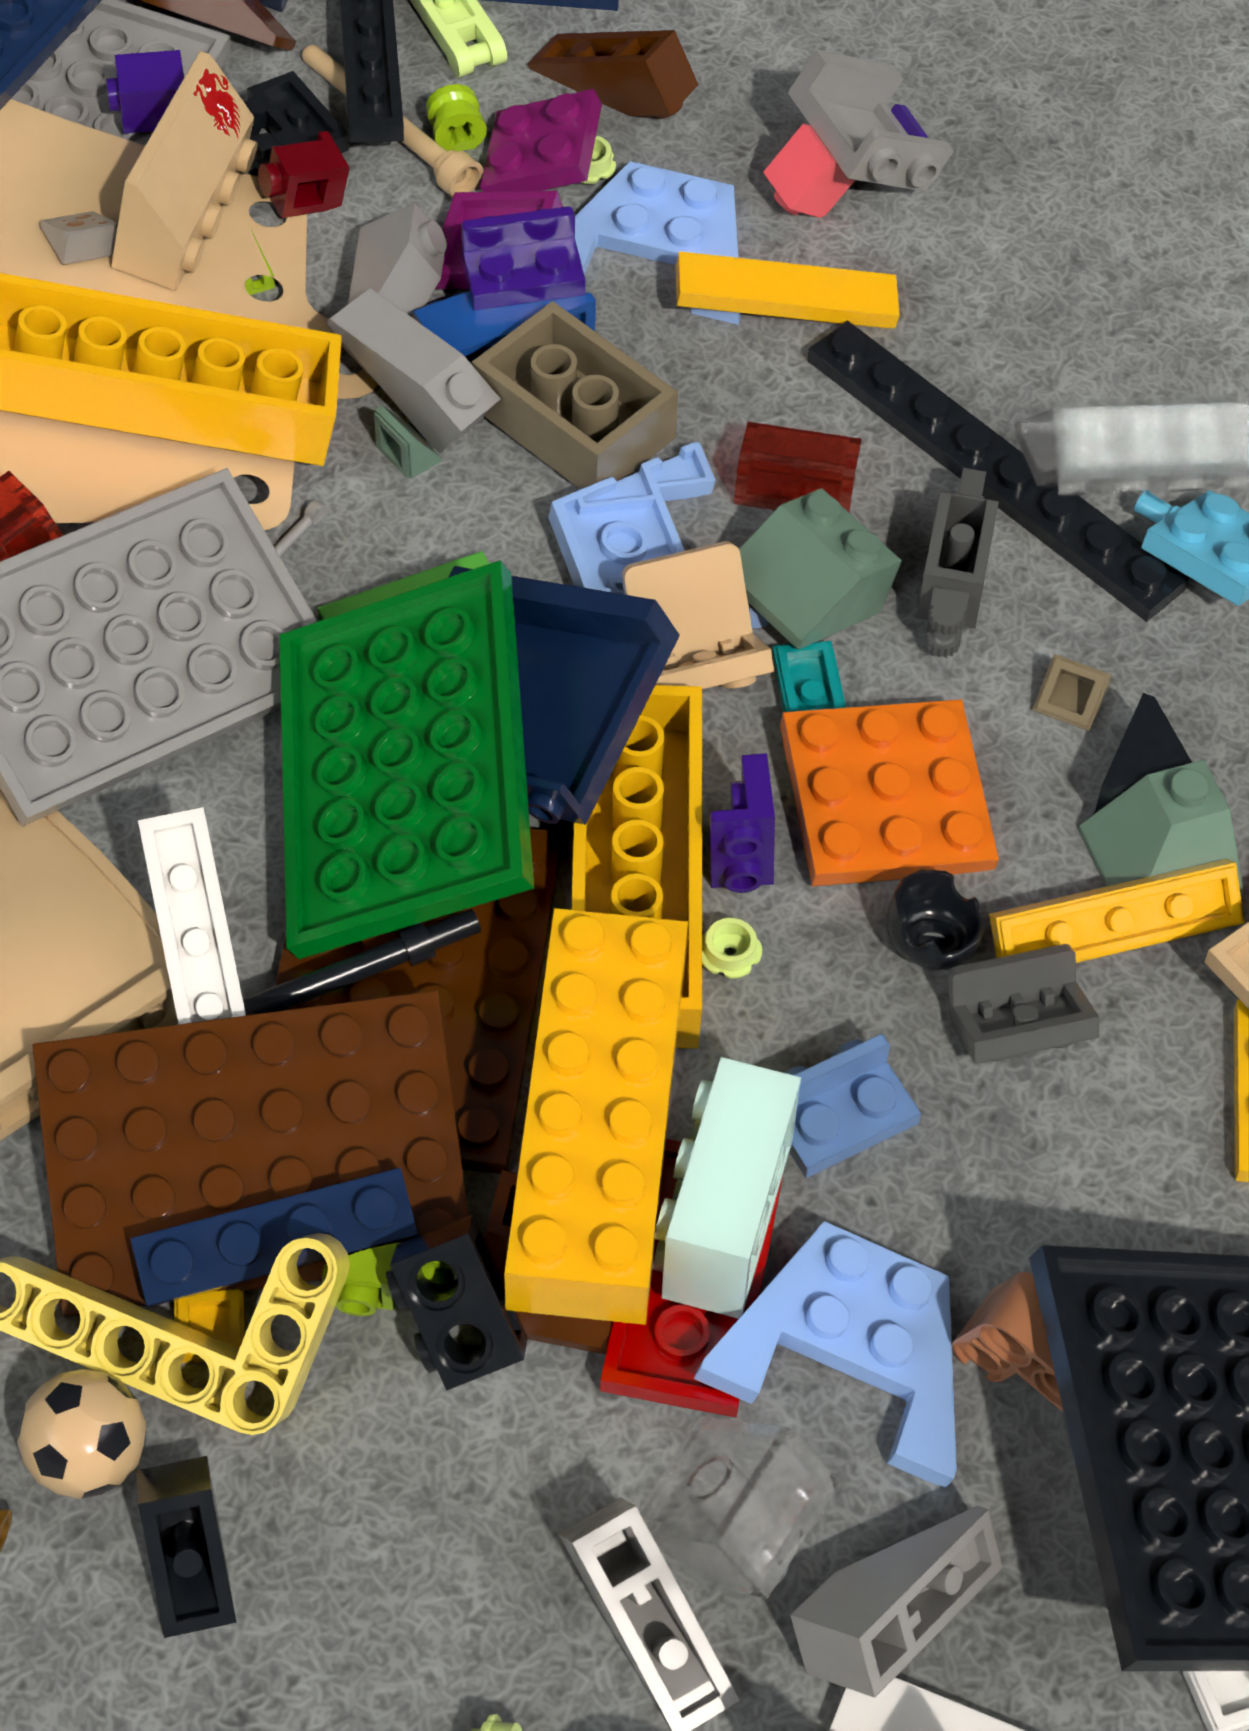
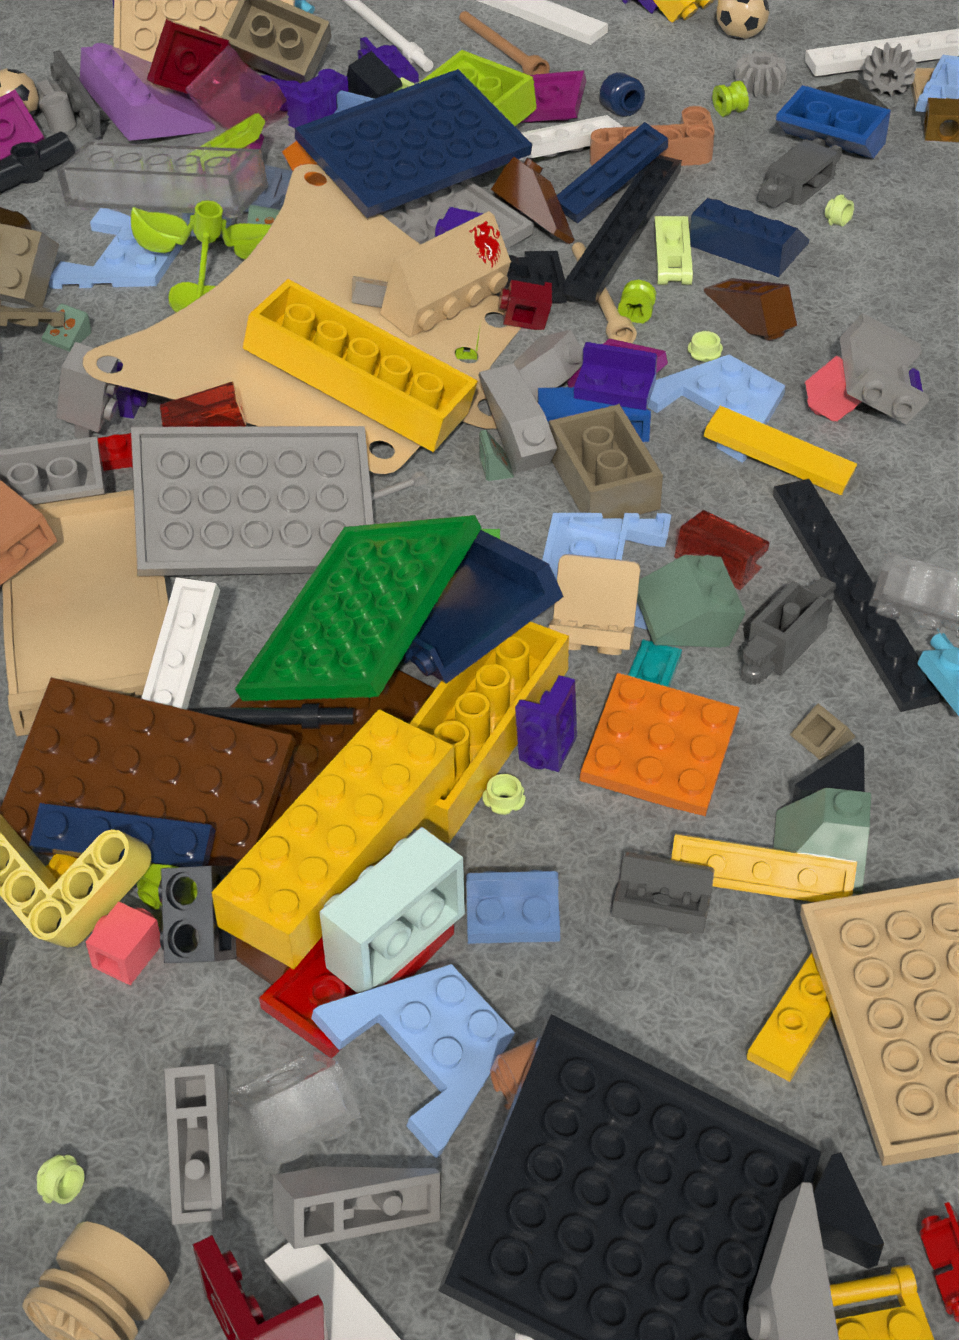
camera: 30 degrees right, 10 degrees down
magenta plate [480,89,602,192] -> none
black hair [887,869,985,970] -> none
none -> coral brick [86,901,161,985]

